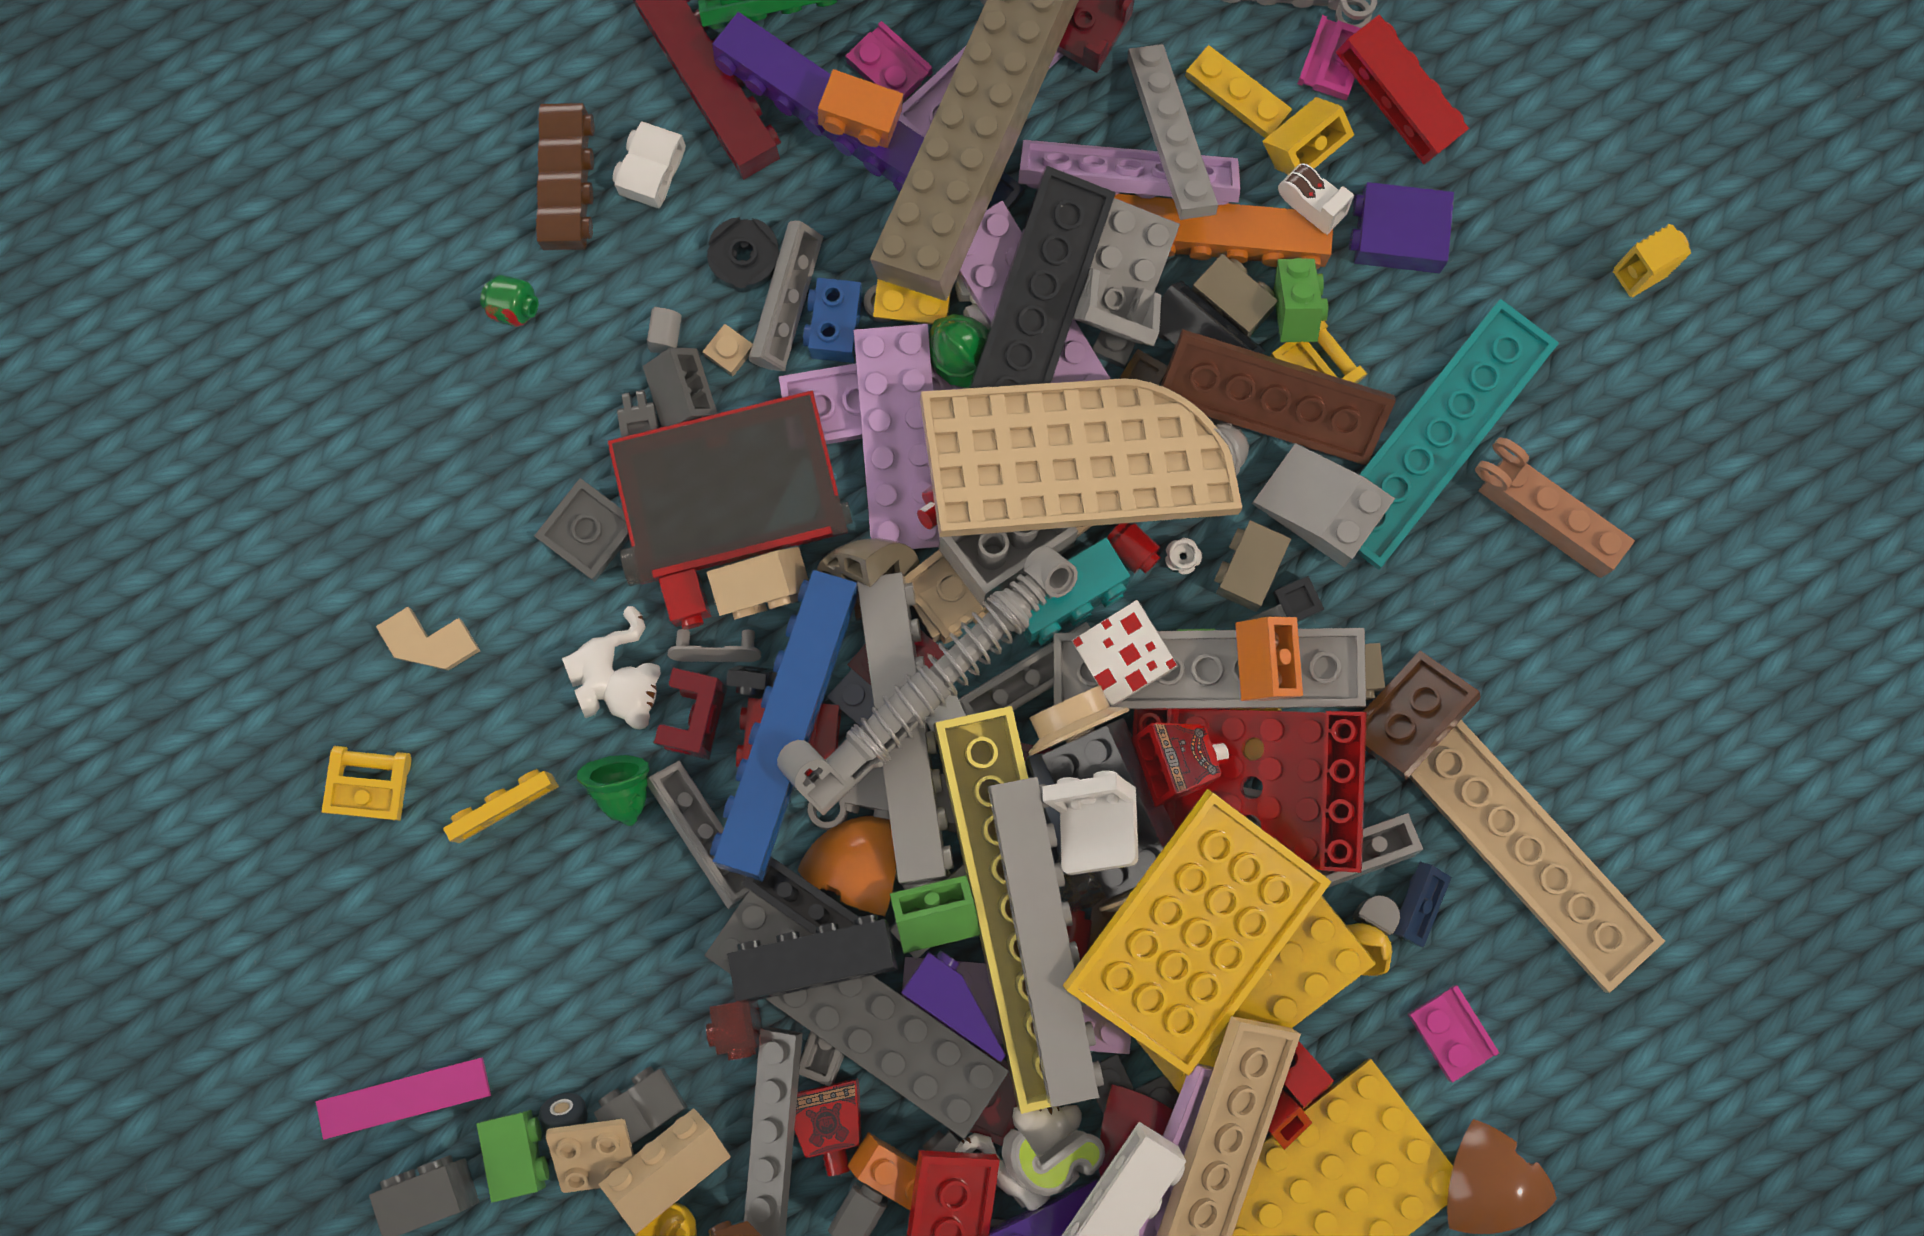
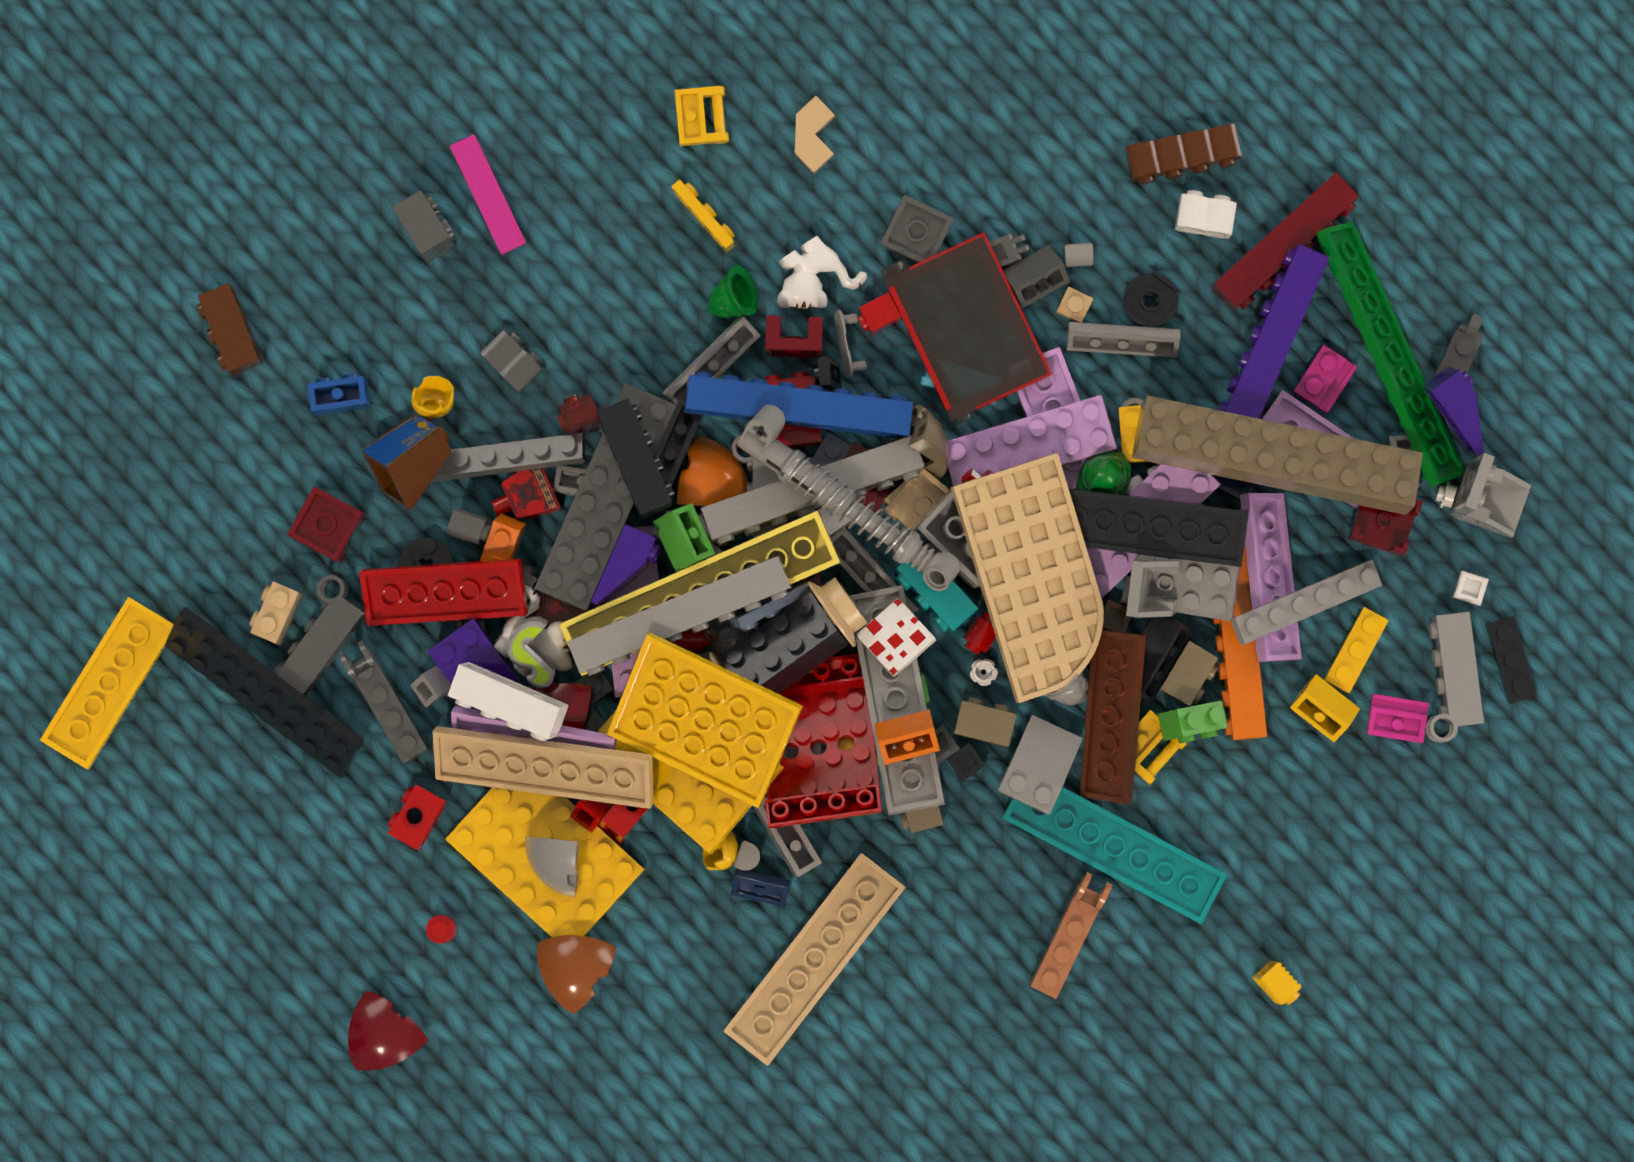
camera: 80 degrees right, 5 degrees up
bright green brick [477,1110,549,1203] -> none
green head [480,275,539,327] -> none
tan plate [539,1093,634,1193] -> none
tan brick [598,1108,731,1235] -> none
tan brick [707,547,809,620] -> none
blue brick [803,278,863,363] -> none
orange brick [818,69,903,149] -> none
white bracket [1042,771,1138,875] -> none
torso [1132,723,1229,807] -> none
white leg [1278,163,1354,235] -> none
red brick [1335,14,1470,165] -> none
dark purple brick [1349,182,1454,274] -> none
reddish brown plate [1363,651,1481,780] -> none
dark pink plate [1407,985,1499,1083] -> none
none -> light grey brick [525,836,579,897]

